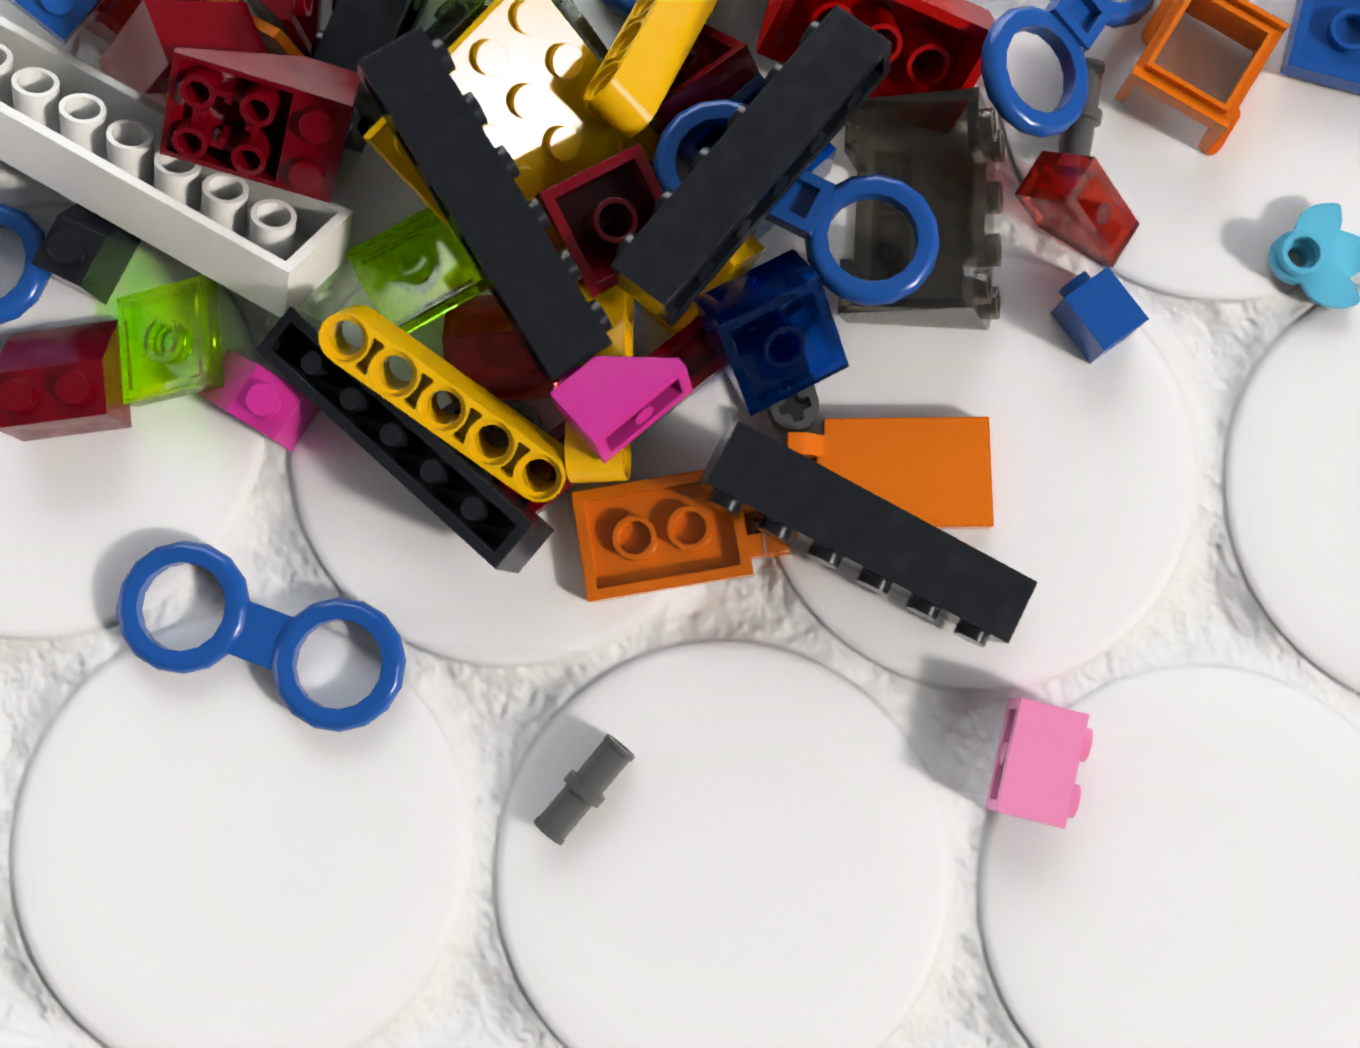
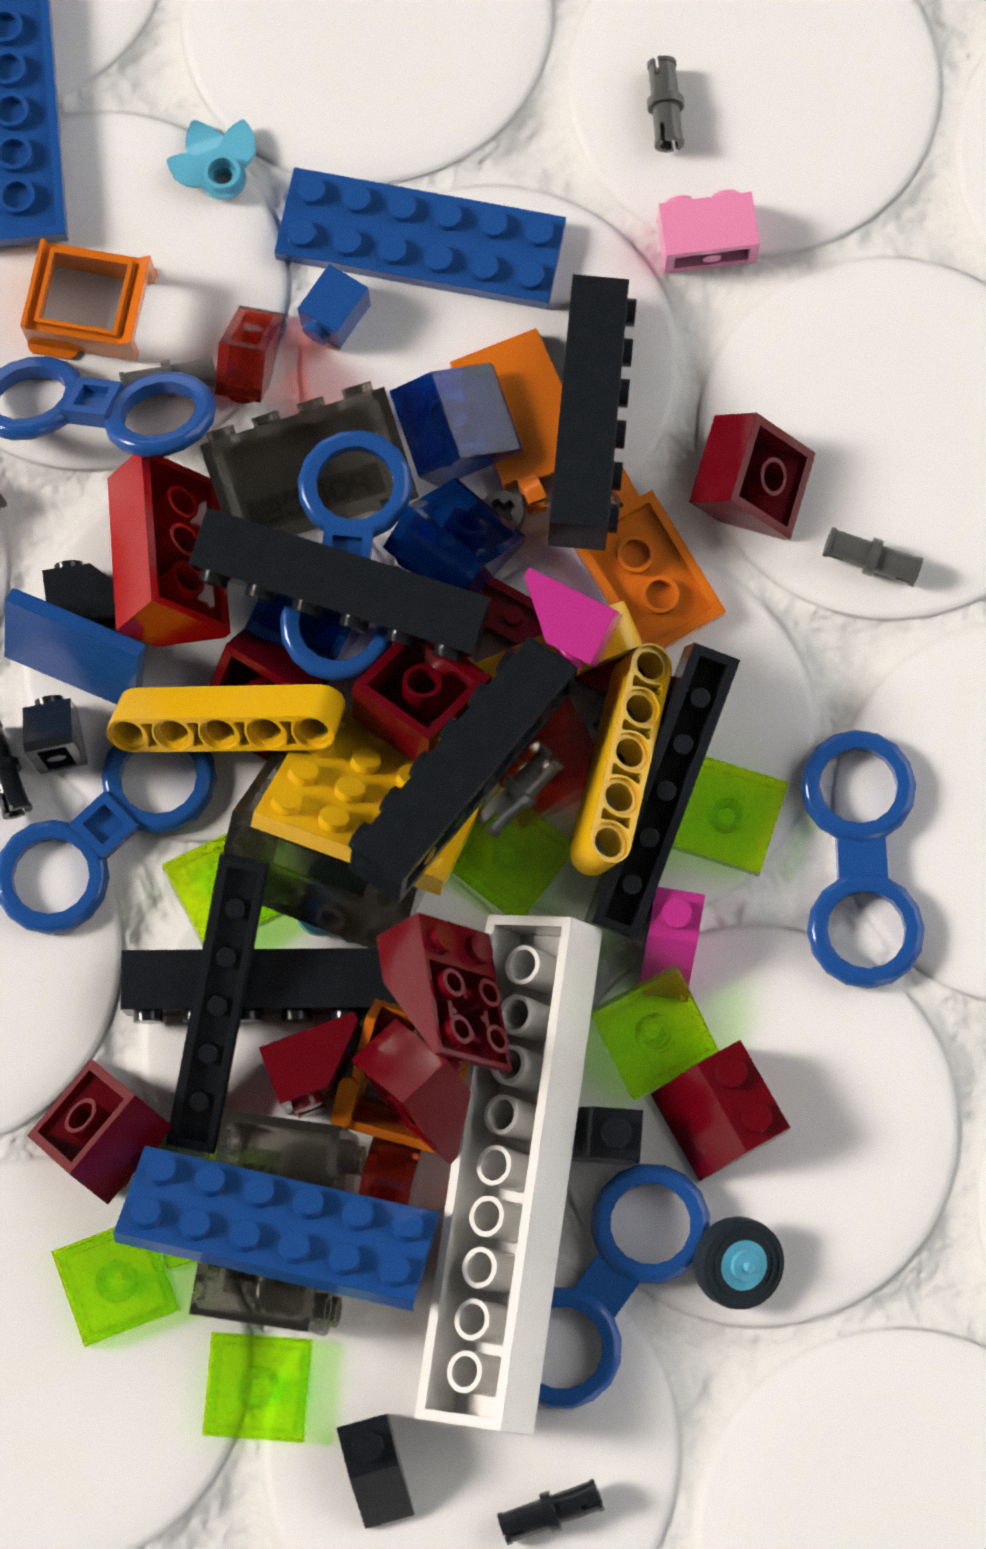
camera: 110 degrees left, 5 degrees down
none -> blue plate [274,167,567,310]
none -> clear blue slope [389,363,523,488]
none -> dark grey pin [475,745,565,838]
none -> dark grey pin [647,55,684,152]
none -> clear neon green plate [672,756,789,877]
none -> dark red slope [689,412,816,540]

